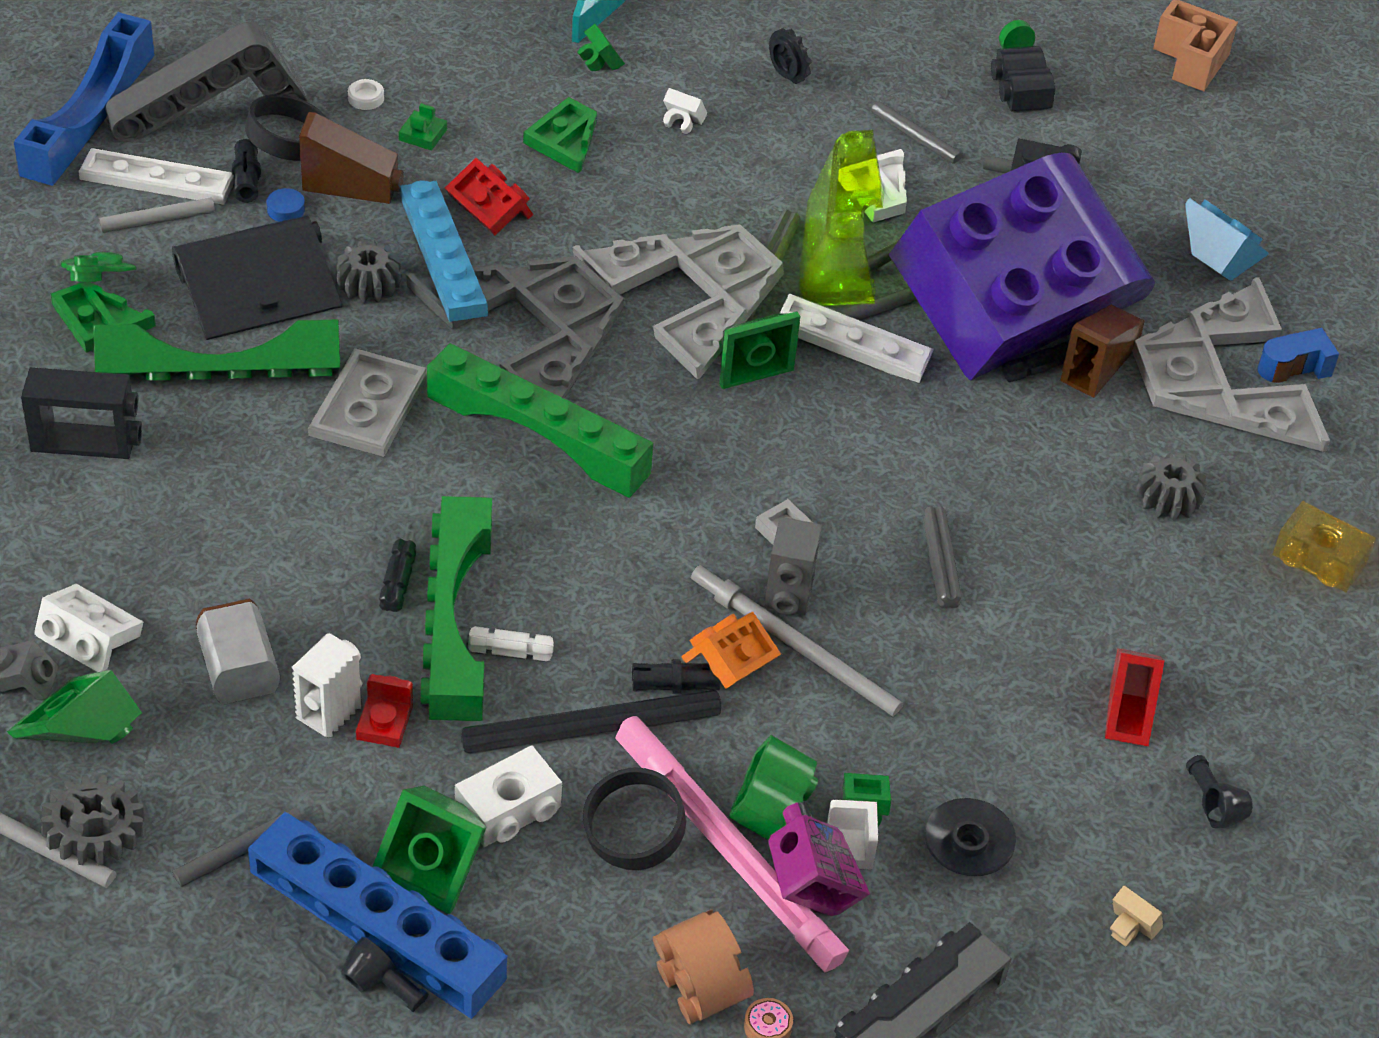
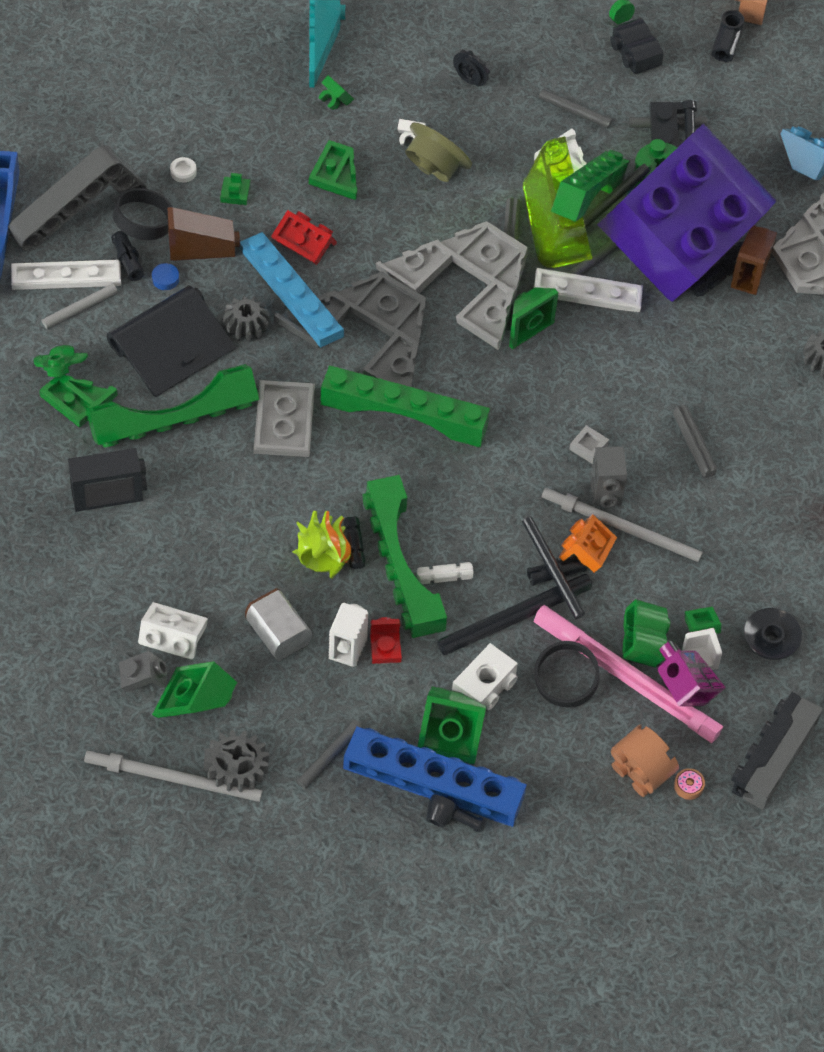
camera: 15 degrees left, 10 degrees up
none -> lime hair [292,510,351,579]
none -> olive piece [405,122,472,182]
none -> black bar [522,516,585,619]
none -> green arch [551,150,630,222]
none -> black piece [711,10,744,63]

